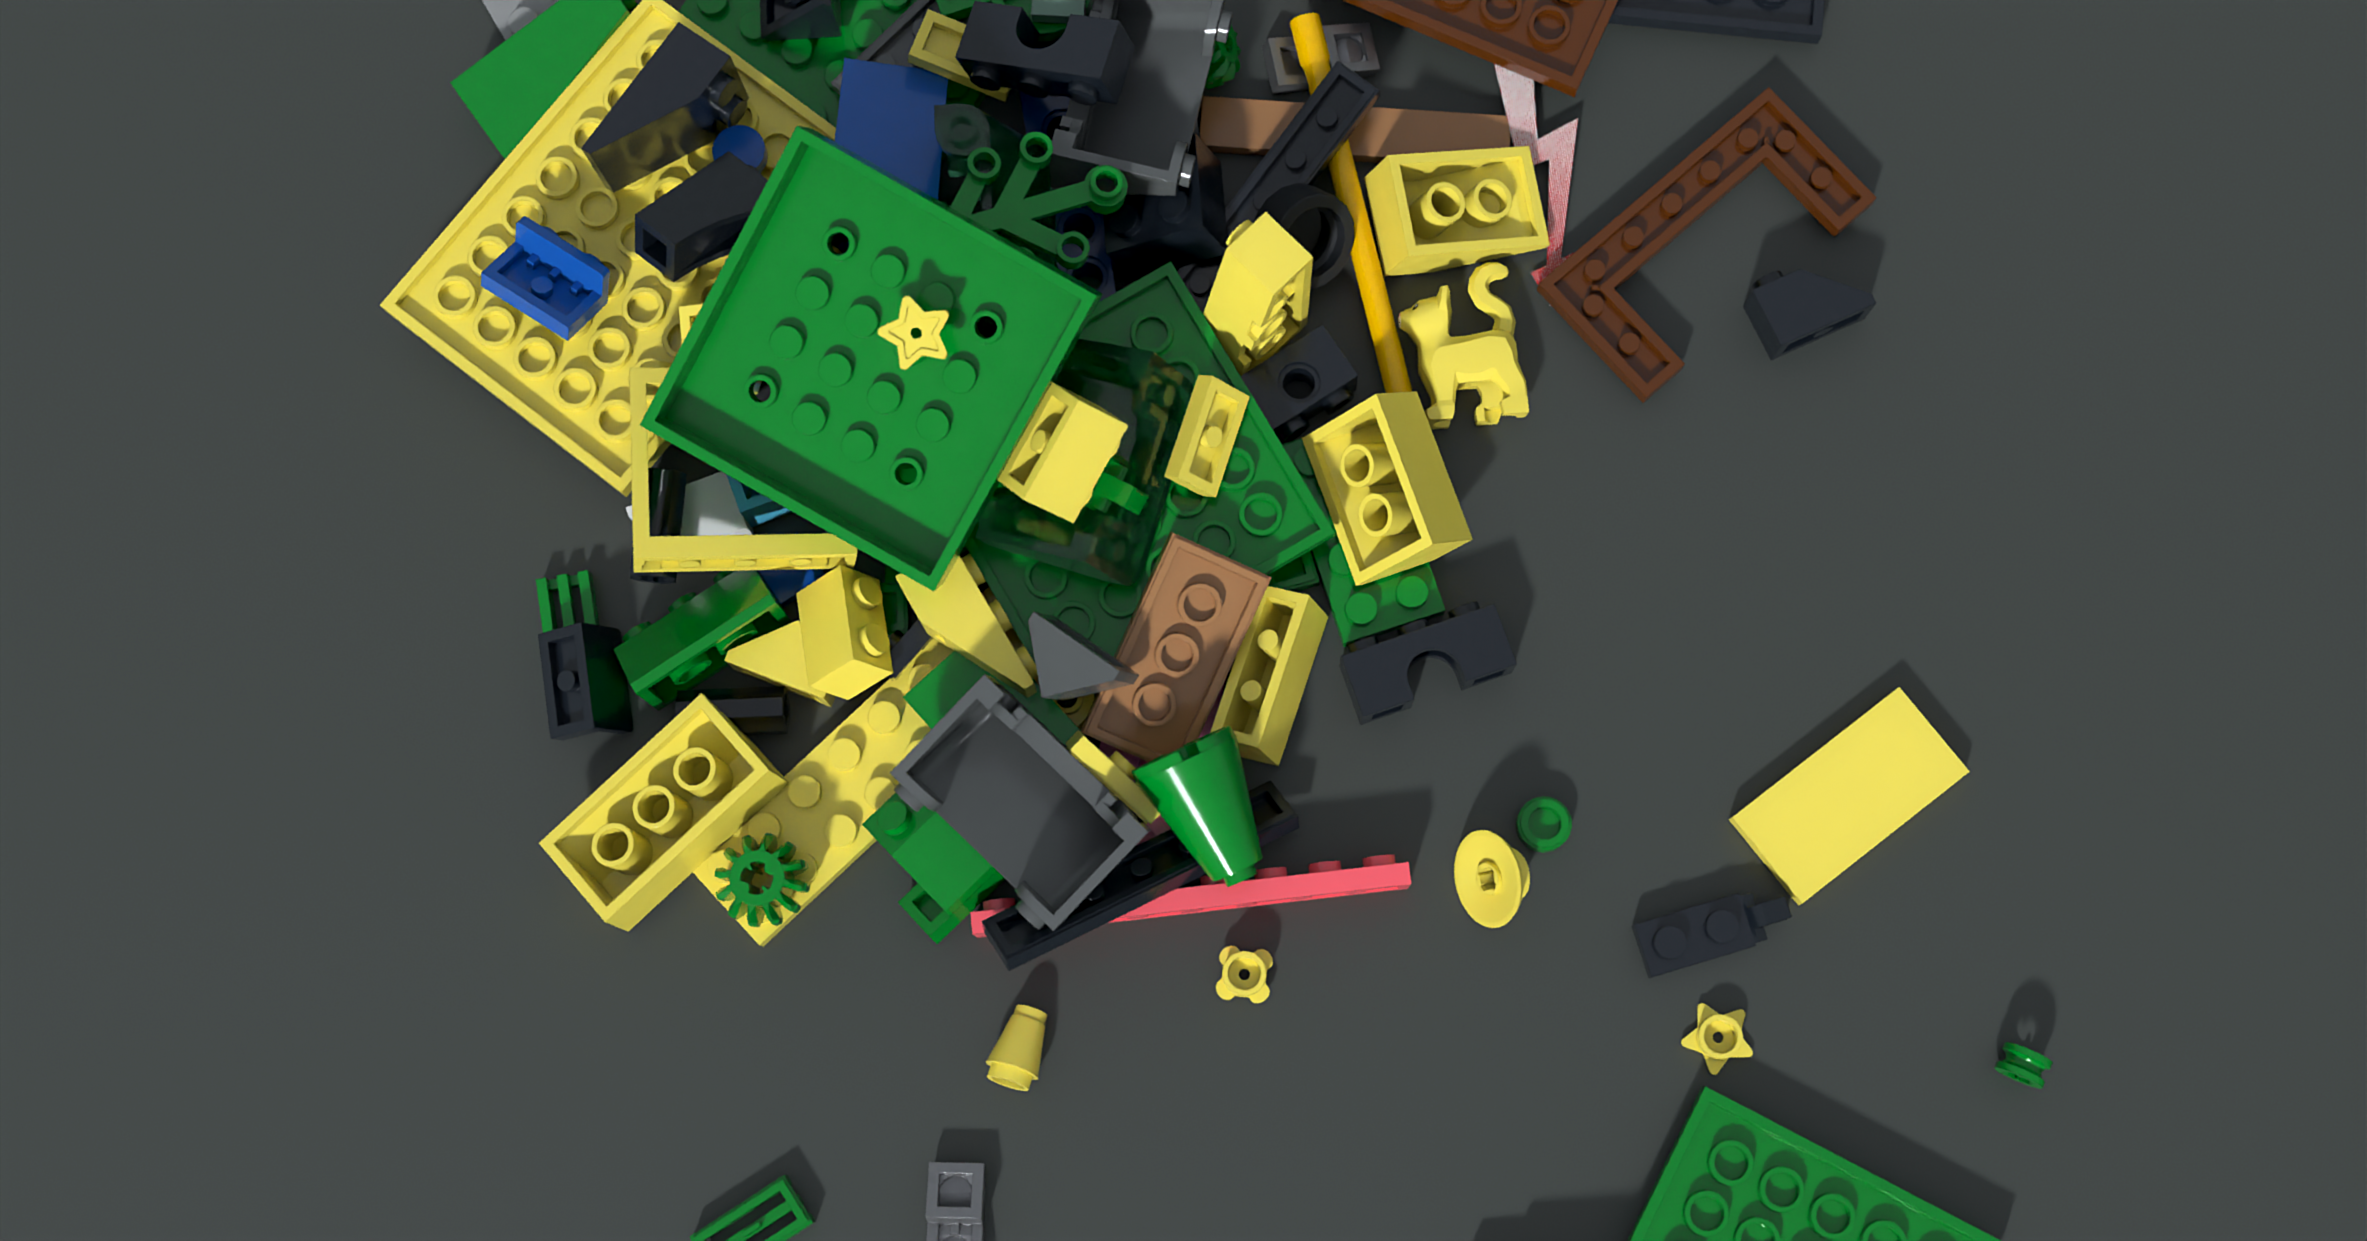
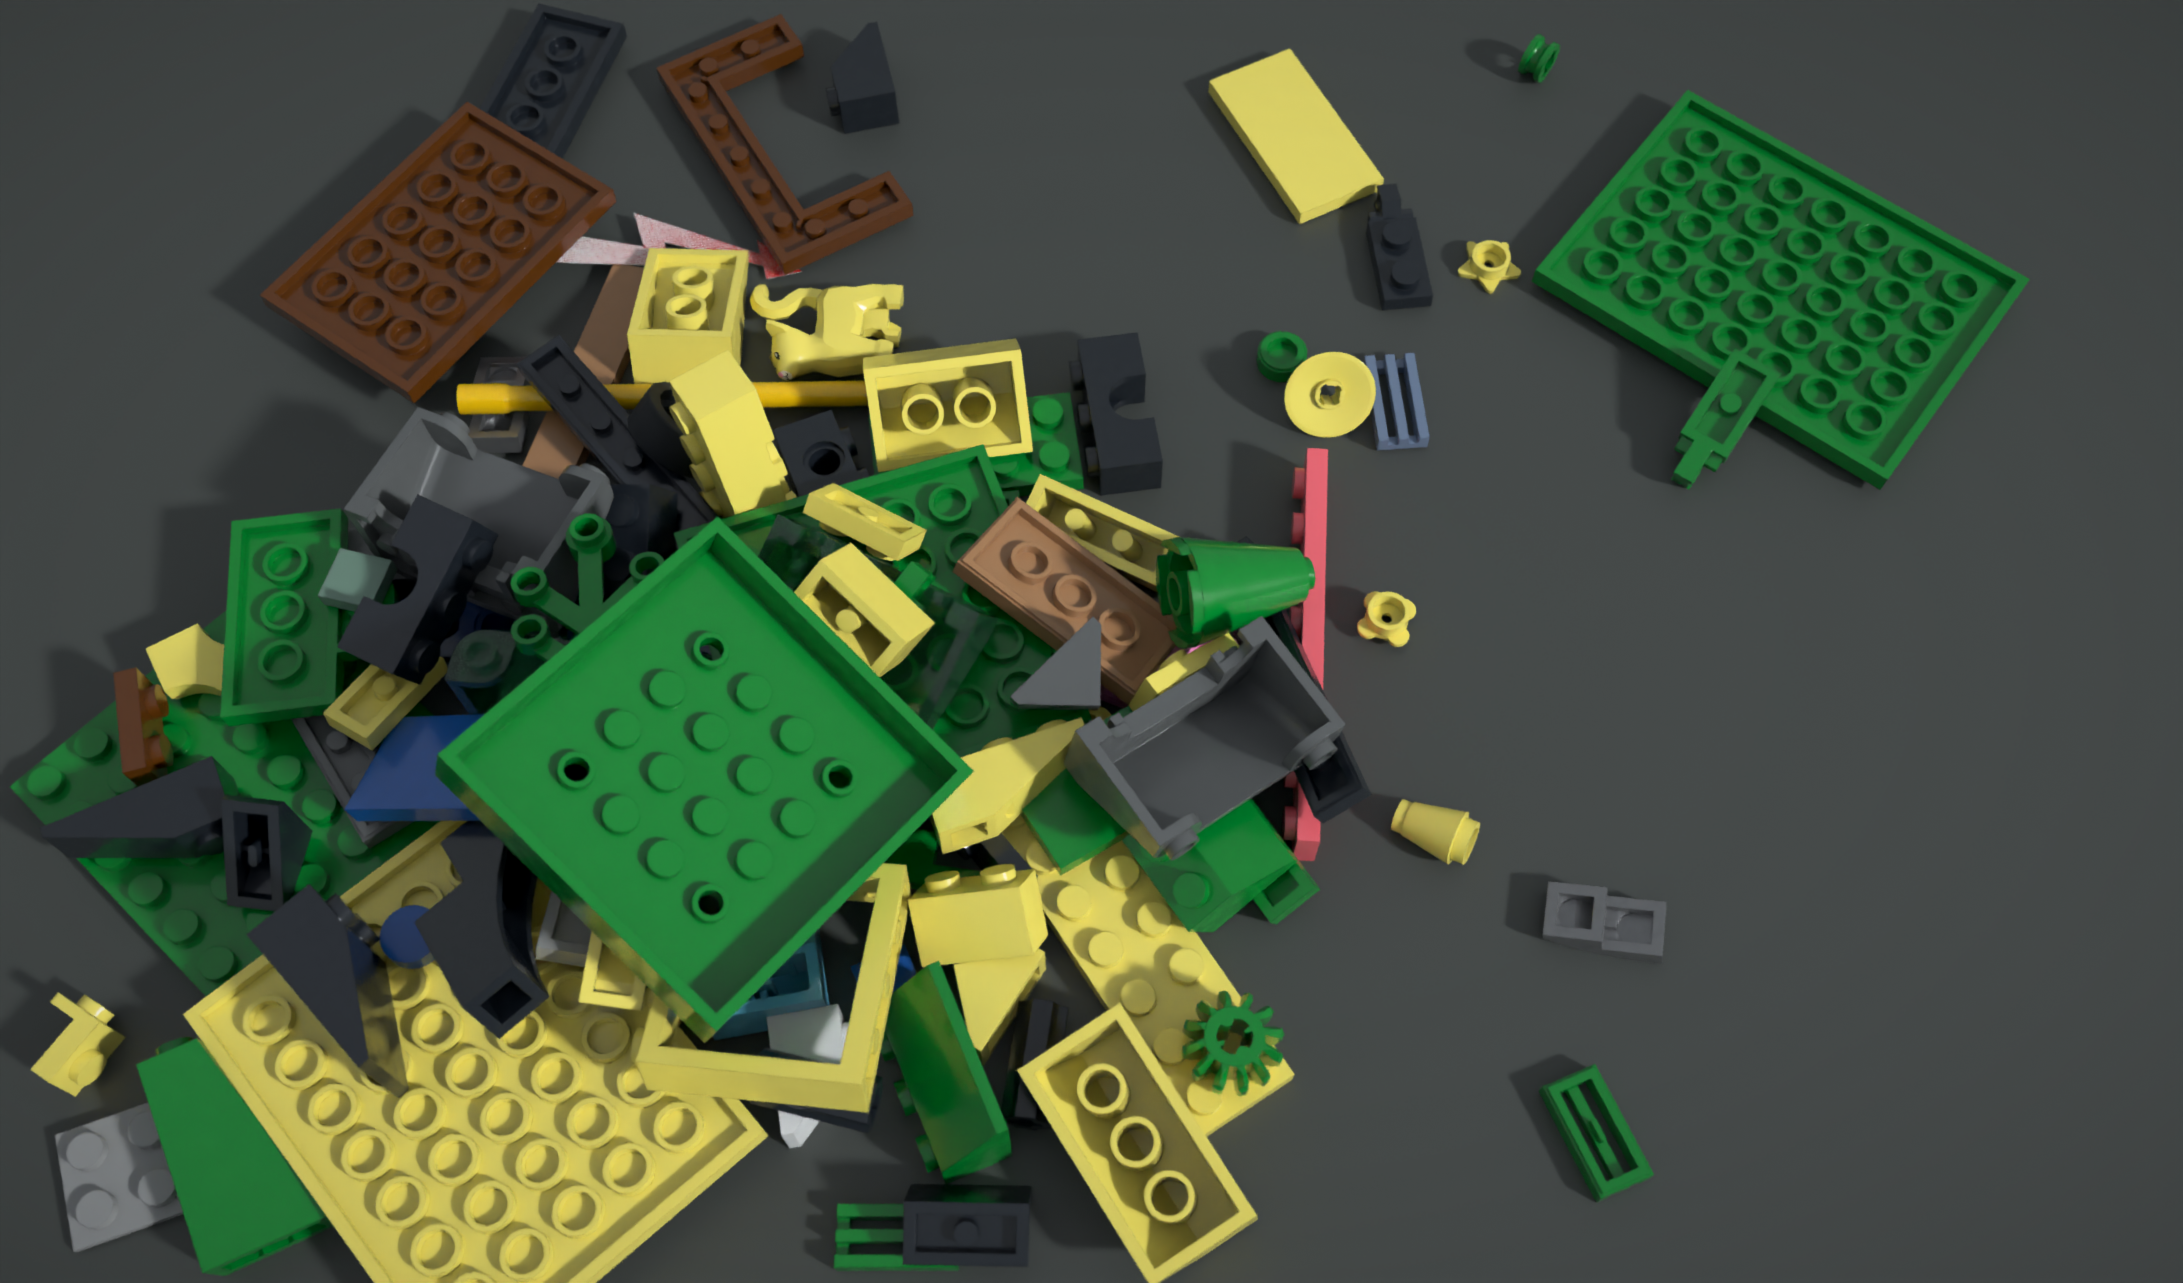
camera: 85 degrees left, 15 degrees down
blue bracket [481,216,610,341] -> none
light yellow plate [877,295,949,370] -> none
none -> sand blue tile [1363,353,1430,451]

